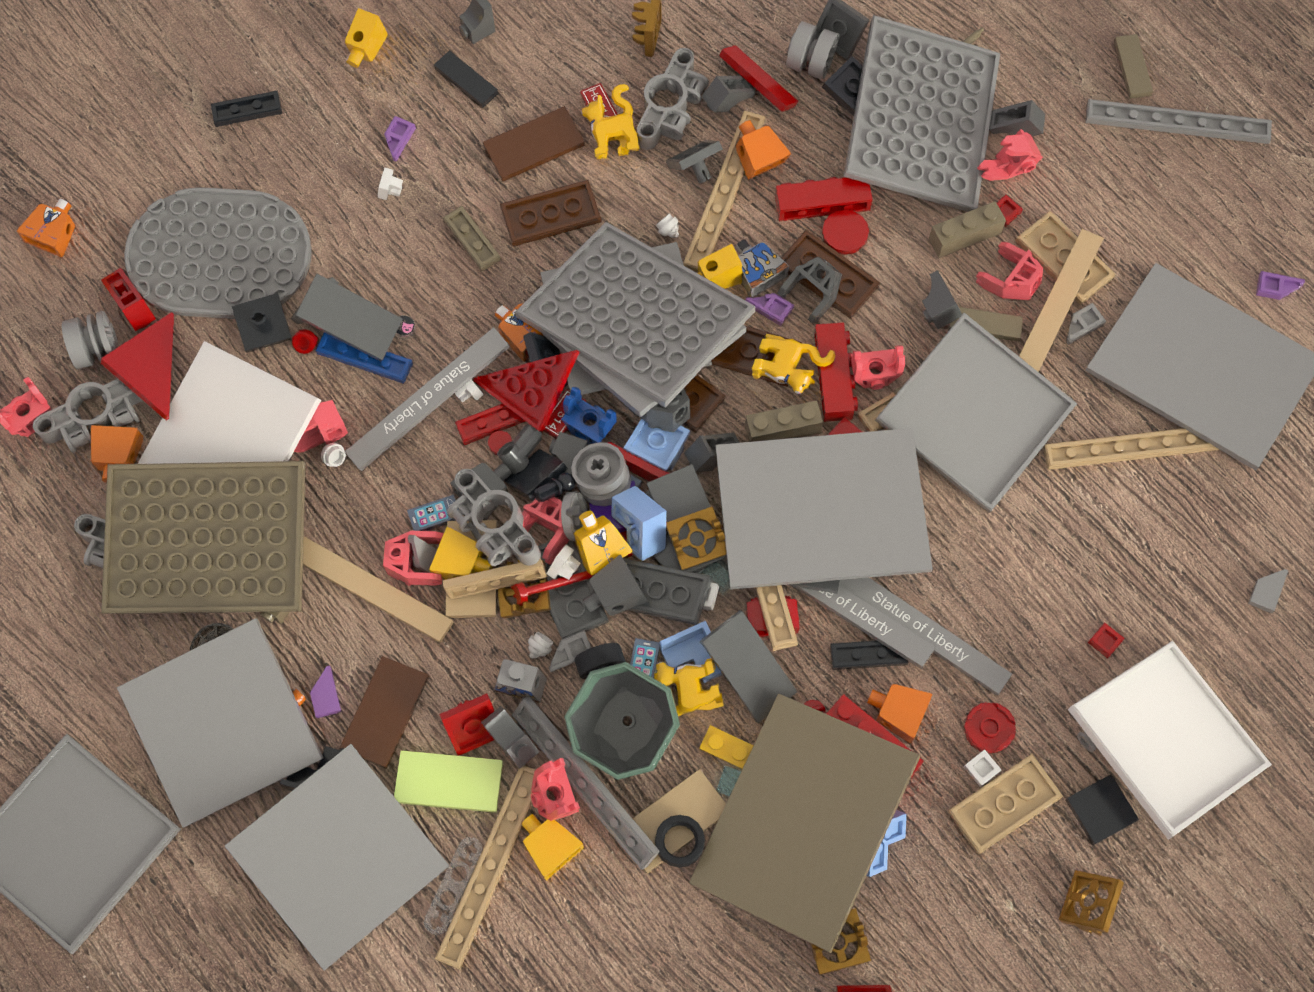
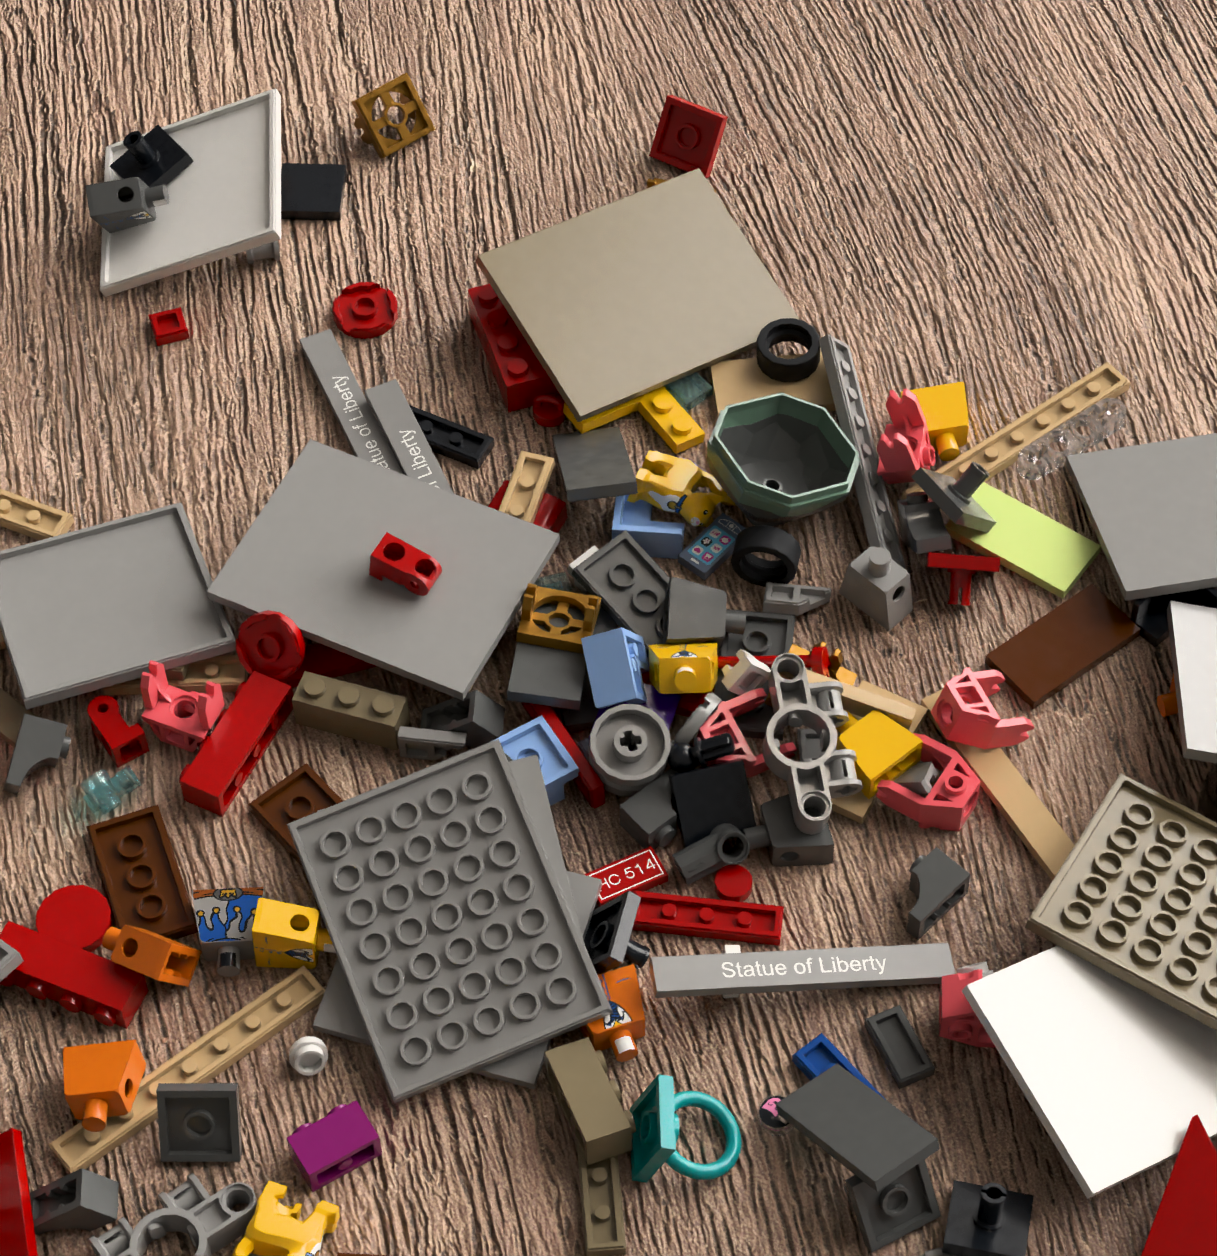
camera: 150 degrees left, 15 degrees down
red tile [292,329,318,354] -> none
medium lavender tile [310,666,342,719] -> none
tile [407,495,459,531] -> none
red tile [473,350,579,432] -> none
reddish brown tile [500,180,602,247] -> none
white plate [528,632,553,658] -> none
blue piece [561,387,617,445] -> none
medium lavender tile [745,293,794,326] -> none
yellow animal [752,334,835,394] -> none
dark grey piece [778,257,842,324] -> none
orange torso [867,684,933,743] -> none
tan tile [948,754,1063,855] -> none
white plate [964,750,1001,787] -> none
none -> clear light blue plate [80,765,142,814]
none -> dark grey torso [85,177,169,233]
none -> red leg [87,695,150,768]
none -> orange torso [102,924,202,987]
none -> black tile [110,125,194,187]
none -> red tile [236,610,305,681]
none -> magenta brick [286,1100,382,1192]
none -> red leg [369,532,442,596]
none -> light grey tile [398,726,467,761]
none -> dark tan brick [544,1037,636,1165]
none -> teal tile [630,1074,742,1183]
none -> dark grey tile [864,1005,935,1089]
none -> dark grey arch [907,847,971,940]
none -> dark grey tile [911,462,997,533]
none -> coral piece [930,667,1034,749]

